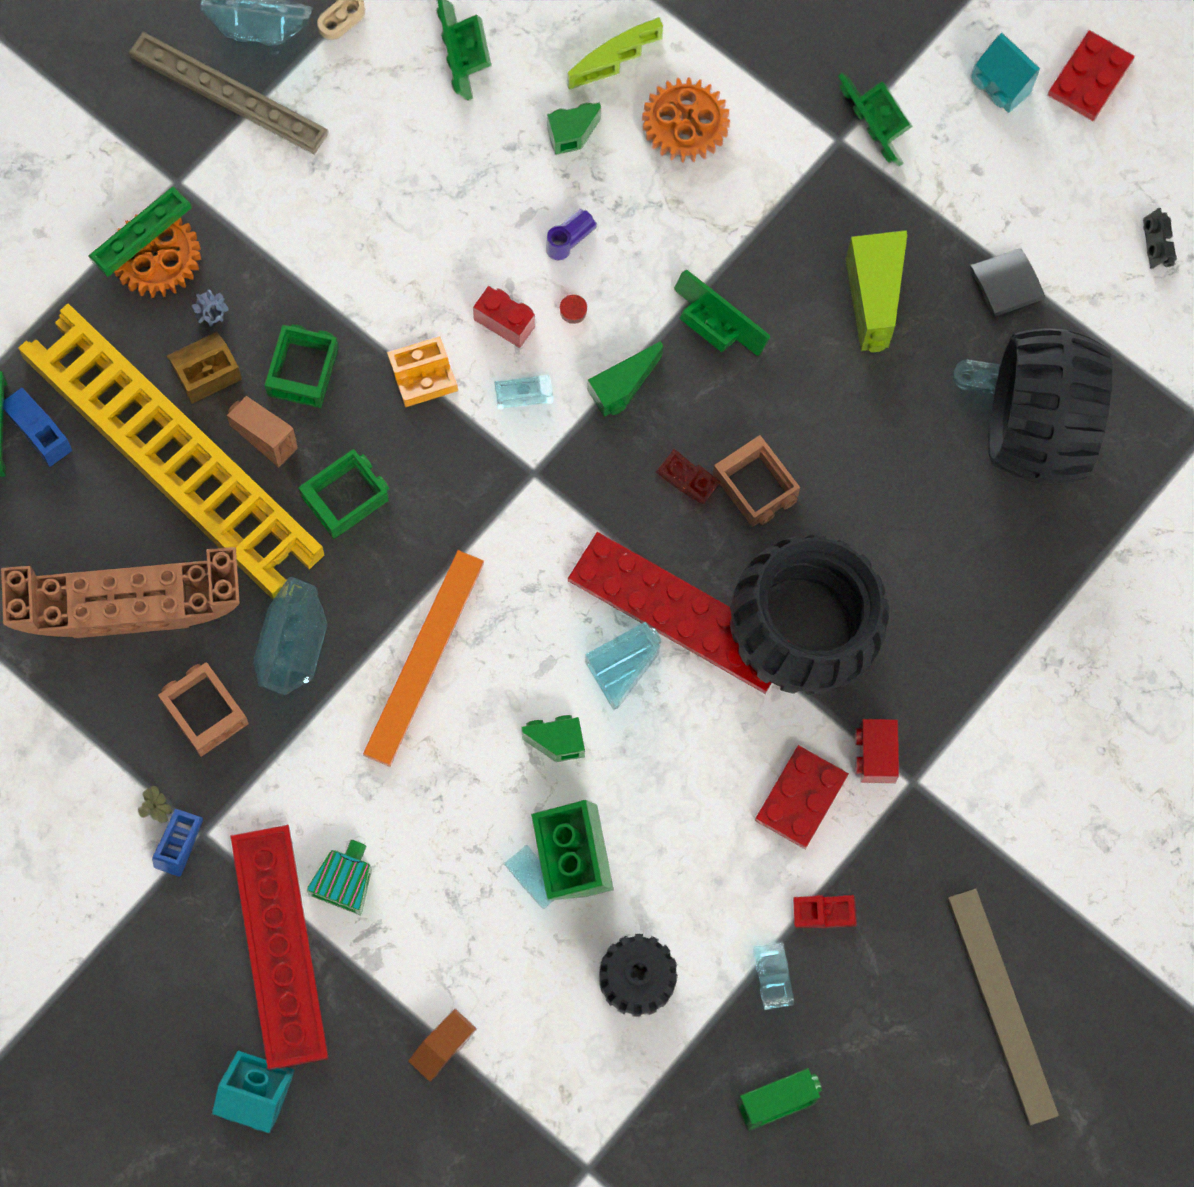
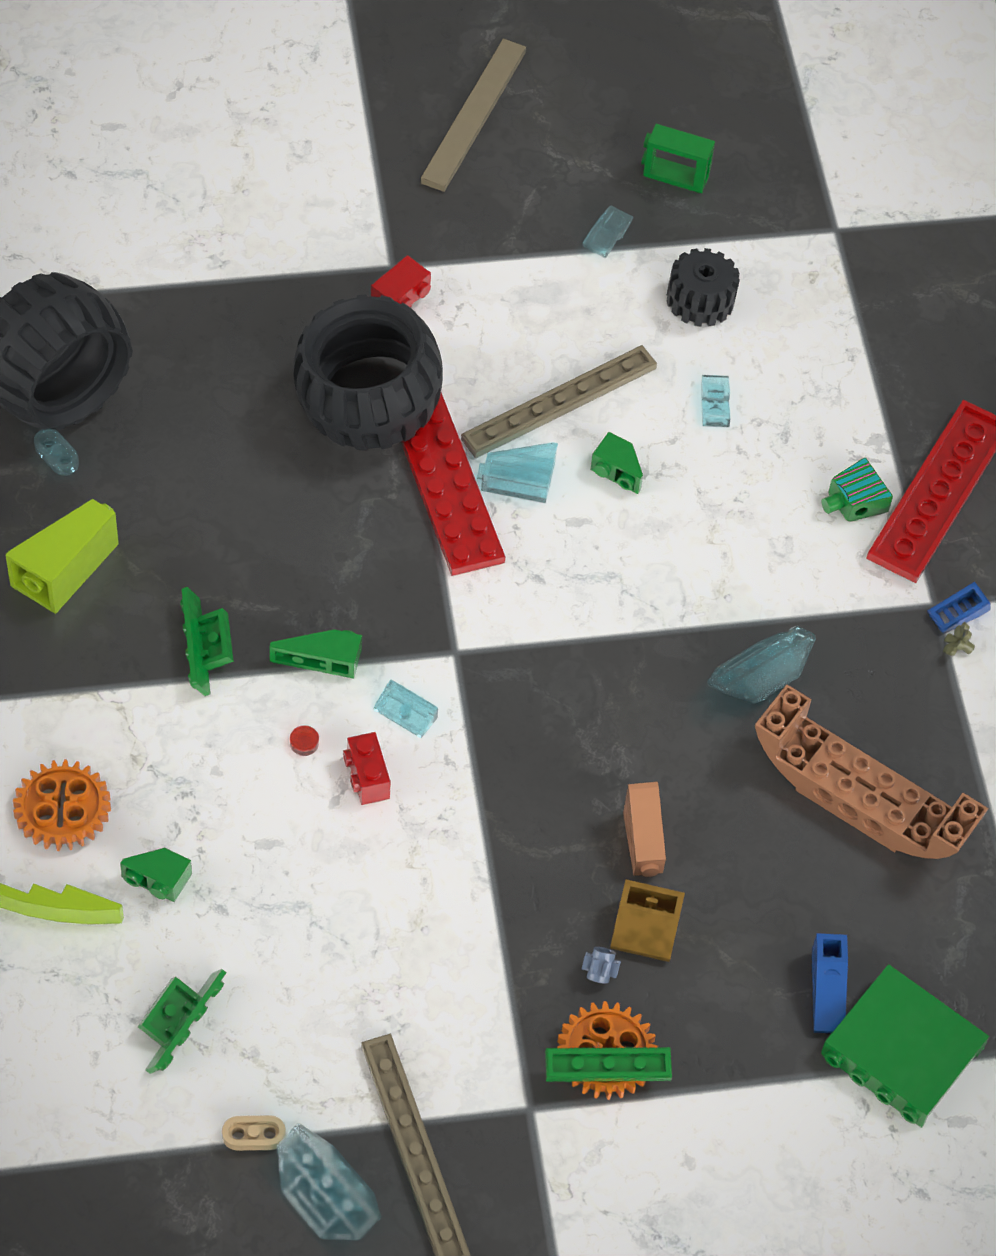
camera: 140 degrees left, 15 degrees down
yellow ladder [18,304,324,602] -> none
nougat window [158,662,249,757] -> none
green window [265,324,339,408] -> none
green window [298,449,389,540] -> none
orange tile [363,550,484,767] -> none
light orange slope [387,336,459,407] -> none
dark orange slope [408,1009,477,1081] -> none
green slope [531,800,614,901] -> none
dark purple piece [546,208,597,260] -> none
clear red slope [656,449,720,504] -> none
nougat window [713,435,800,527] -> none
red plate [755,745,849,850] -> none
red slope [793,895,857,928] -> none
none -> dark tan tile [461,345,657,459]

